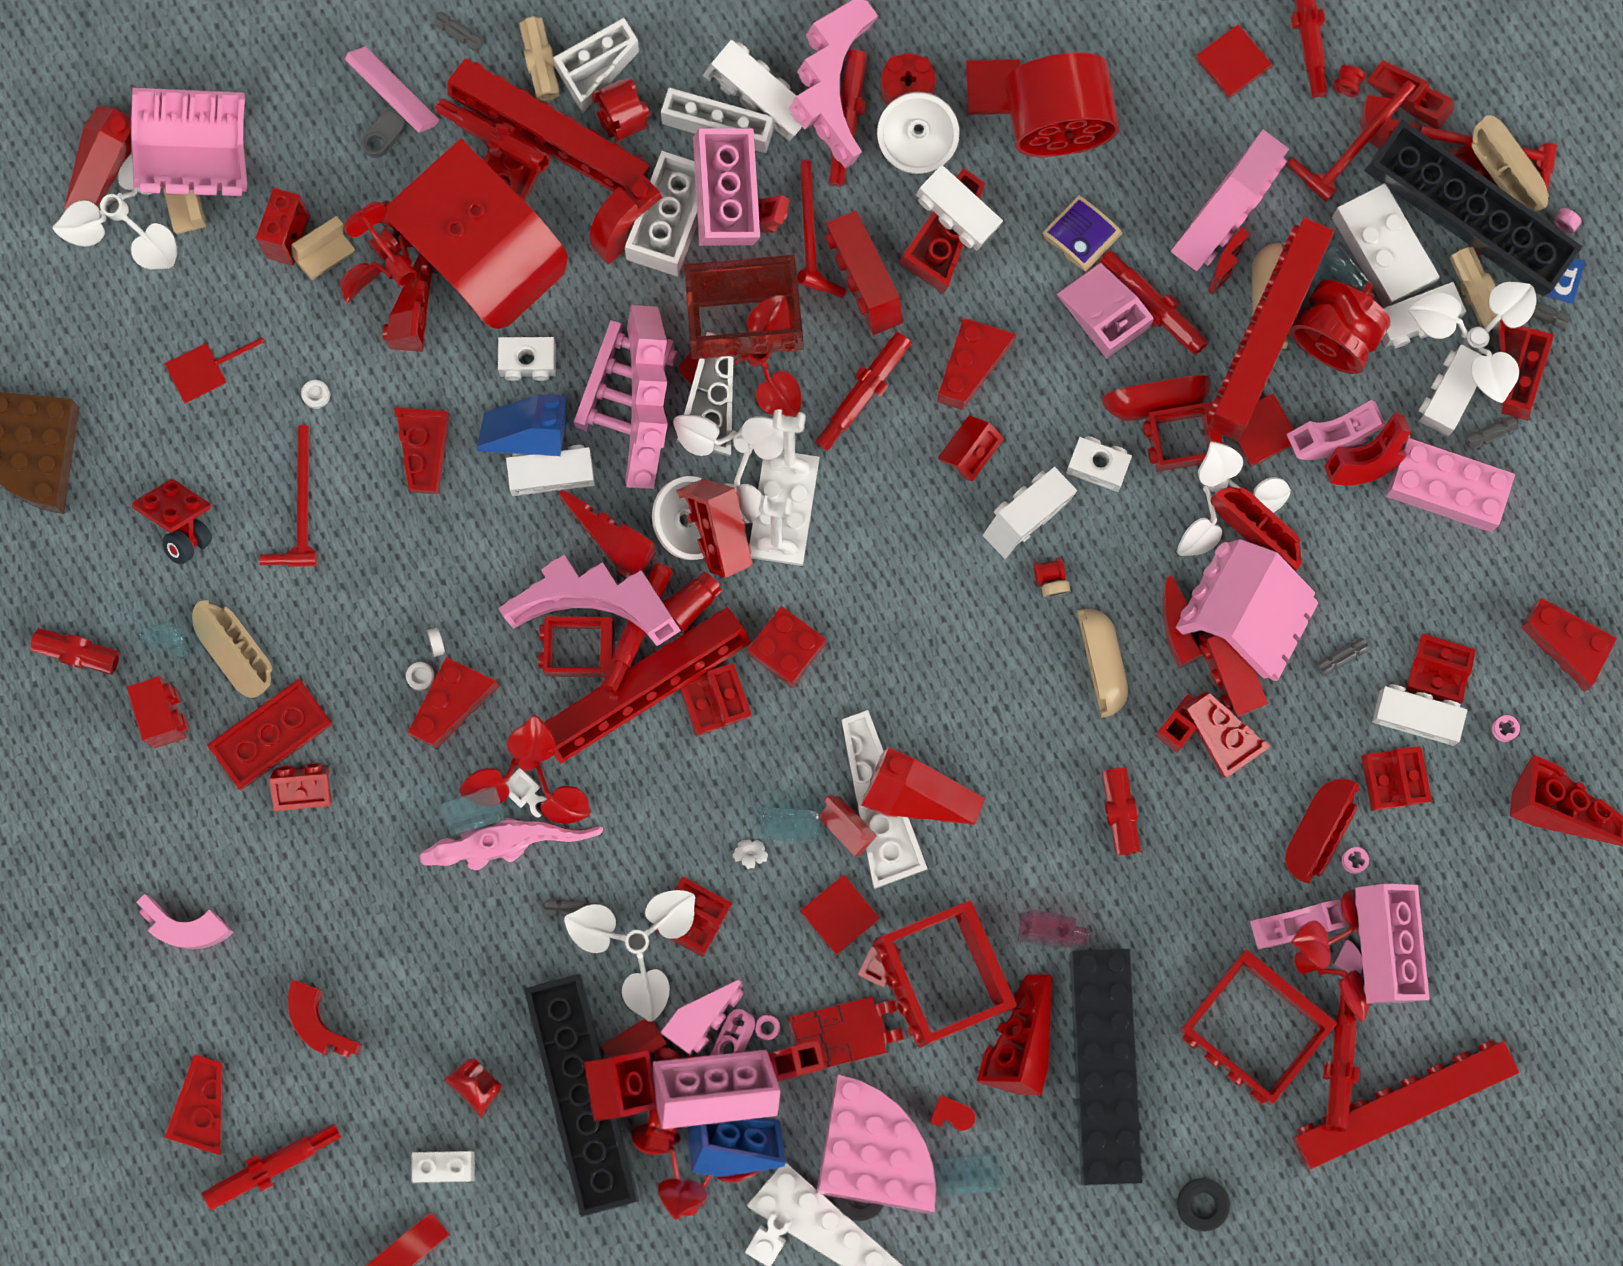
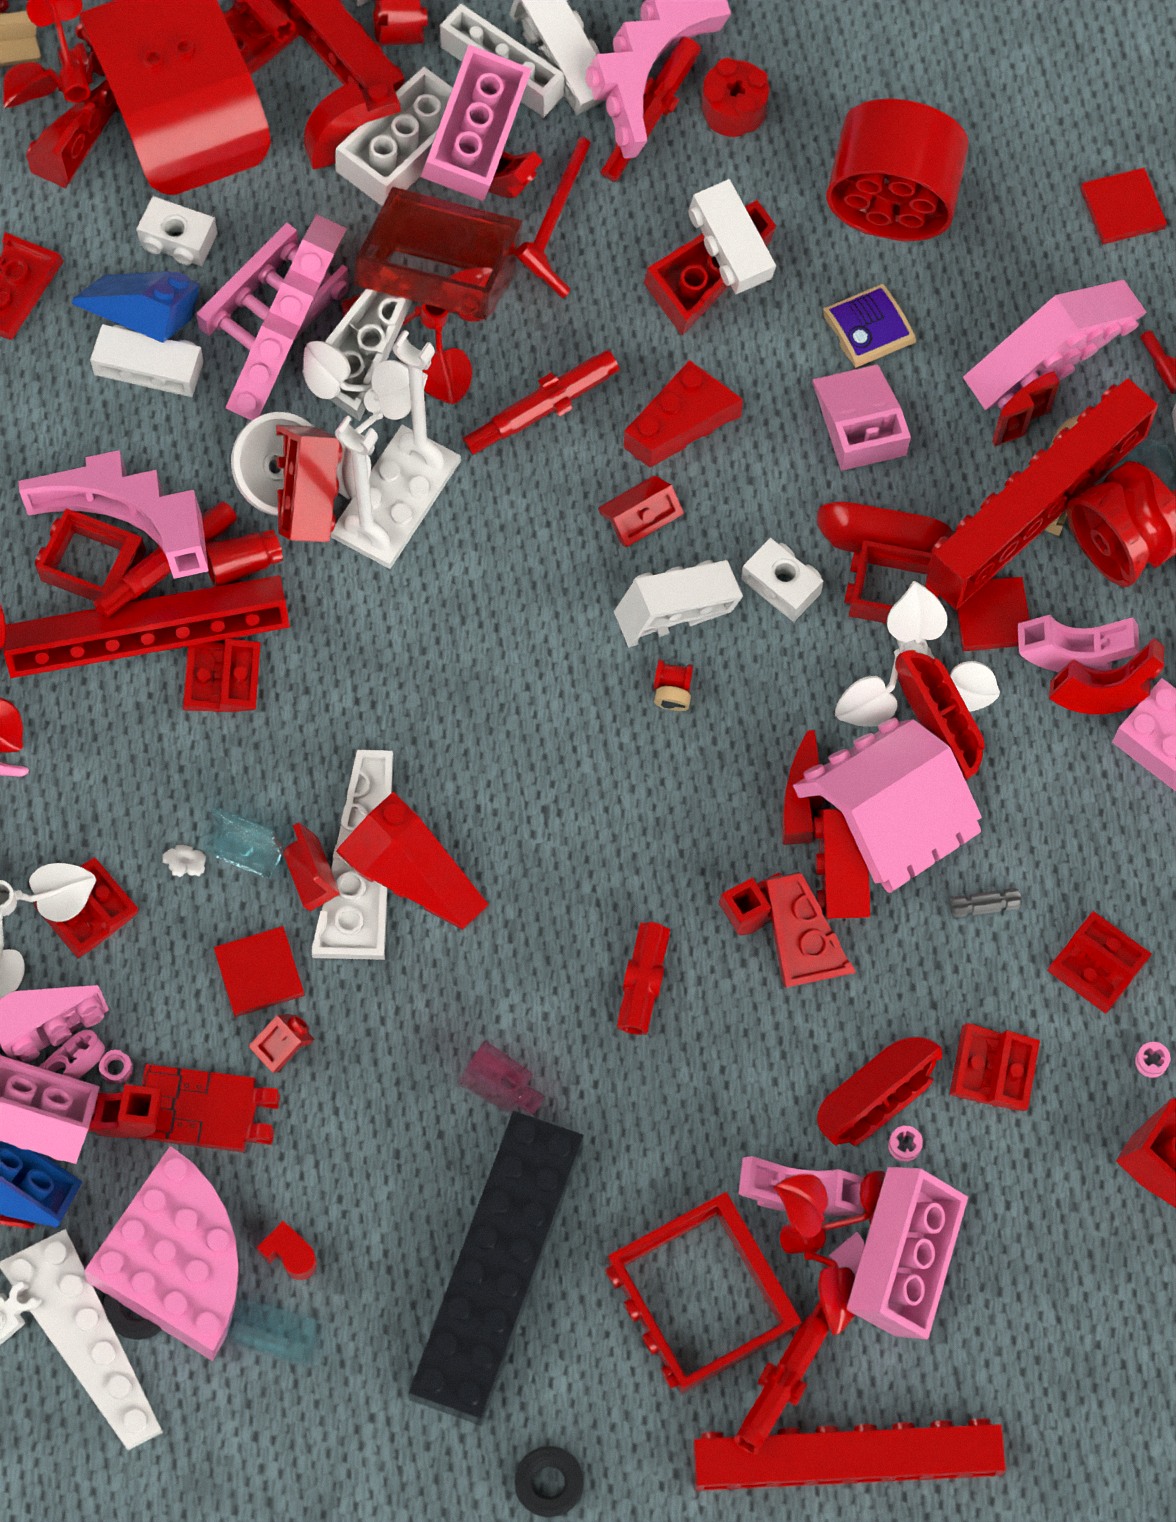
camera: 20 degrees right, 10 degrees down
red wedge [559,489,656,579] -> none
red brick [747,606,826,688] -> none
red wedge [824,211,903,336] -> none
red window [873,900,1017,1049] -> none
white dish [877,92,959,173] -> none
red tile [966,59,1020,115] -> none
red wedge [977,974,1052,1095] -> none
tan brick [1076,608,1128,718] -> none
red piece [1100,250,1209,356] -> none
white brick [1372,684,1467,746] -> none

